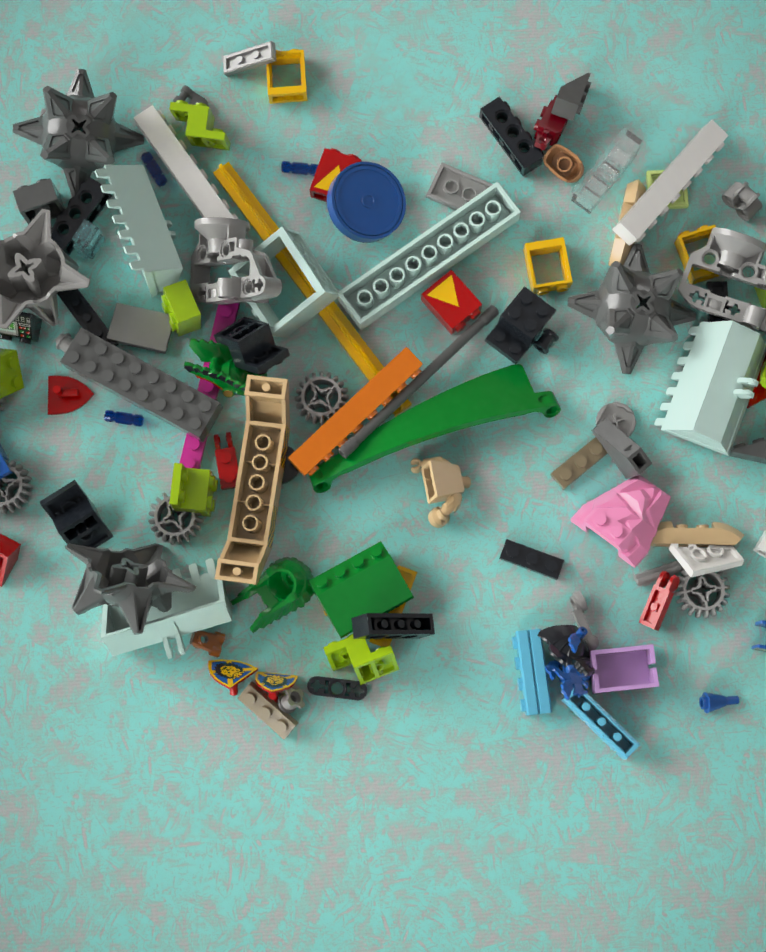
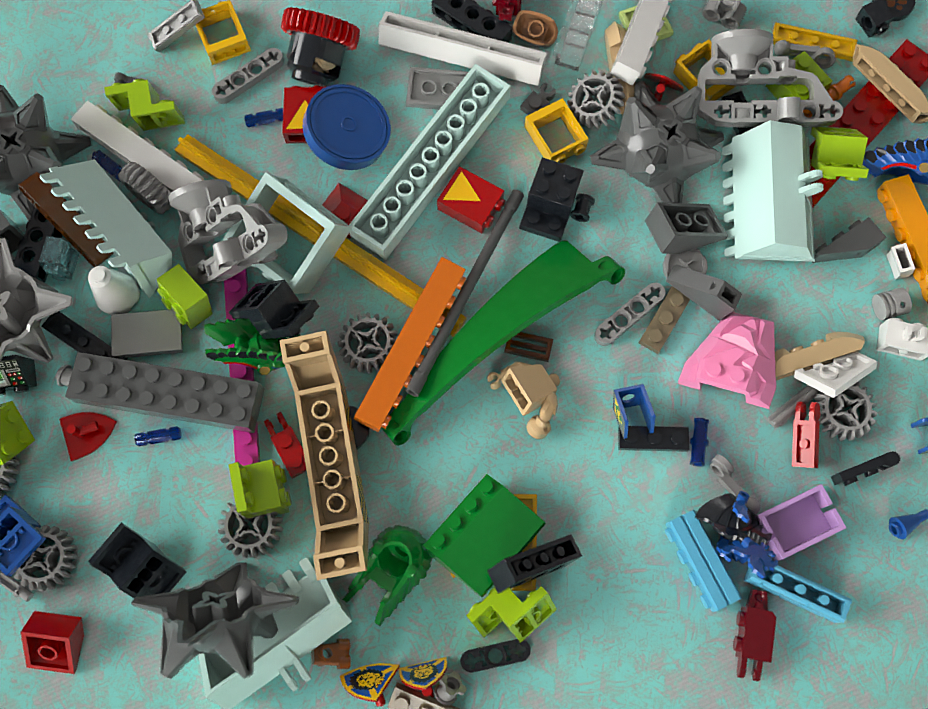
camera: 20 degrees left, 5 degrees down
none -> reddish brown beam [17,172,113,267]
none -> white cone [88,266,140,315]
none -> light grey gear [118,162,171,214]
none -> light grey beam [212,48,284,104]
none -> piece [281,7,360,87]
none -> red slope [322,183,368,239]
none -> white brick [379,11,547,86]
none -> reddish brown tile [504,332,553,362]
none -> dark grey plate [520,83,556,115]
none -> light grey gear [567,70,625,128]
none -> light grey beam [594,283,665,346]
none -> blue piece [613,384,656,439]
none -> red shield [644,73,684,102]
none -> dark grey slope [645,202,728,254]
none -> clear blue pin [689,418,709,467]
none -> dark red hinge [733,589,777,682]
none -> black hinge [831,451,901,486]

